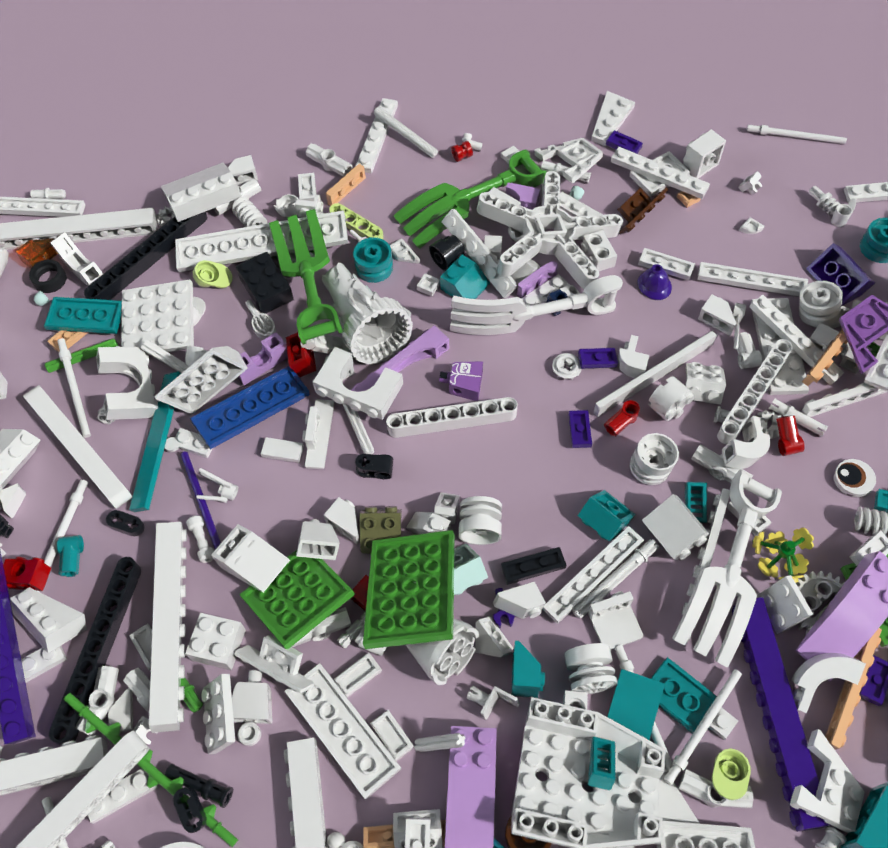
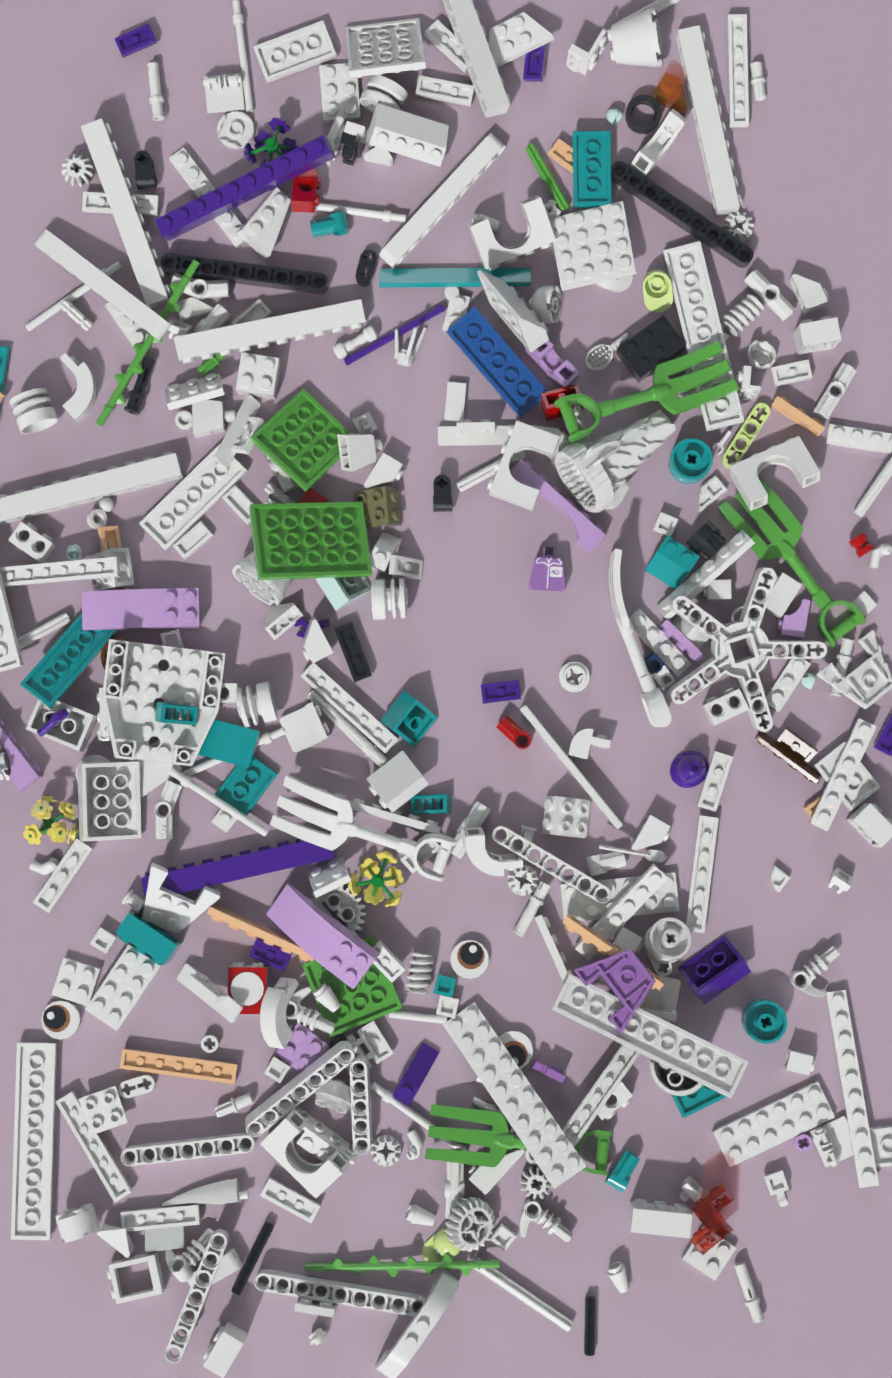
camera: 90 degrees right, 25 degrees up
white bar [57,338,91,438] -> none
white axle [141,340,188,373] -> none
white slope [161,162,241,222] -> none
black beam [173,787,207,833] -> none
white slope [211,524,290,593] -> none
white beam [386,397,518,438] -> none
white axle [414,733,465,752] -> none
white bracket [467,686,519,720] -> none
teal slope [511,641,545,698] -> none
dark purple plate [578,348,618,369] -> none
white wheel [630,433,679,485] -> none
white brick [648,376,695,421] -> none
yellowish green cap [712,748,751,800] -> none
red piece [776,415,805,456] -> none
white arch [791,653,866,713] -> none
none -> white plate [160,629,184,648]
none -> white tile [352,412,378,434]
none -> white arch [730,436,820,511]
none -> white brick [793,316,842,355]

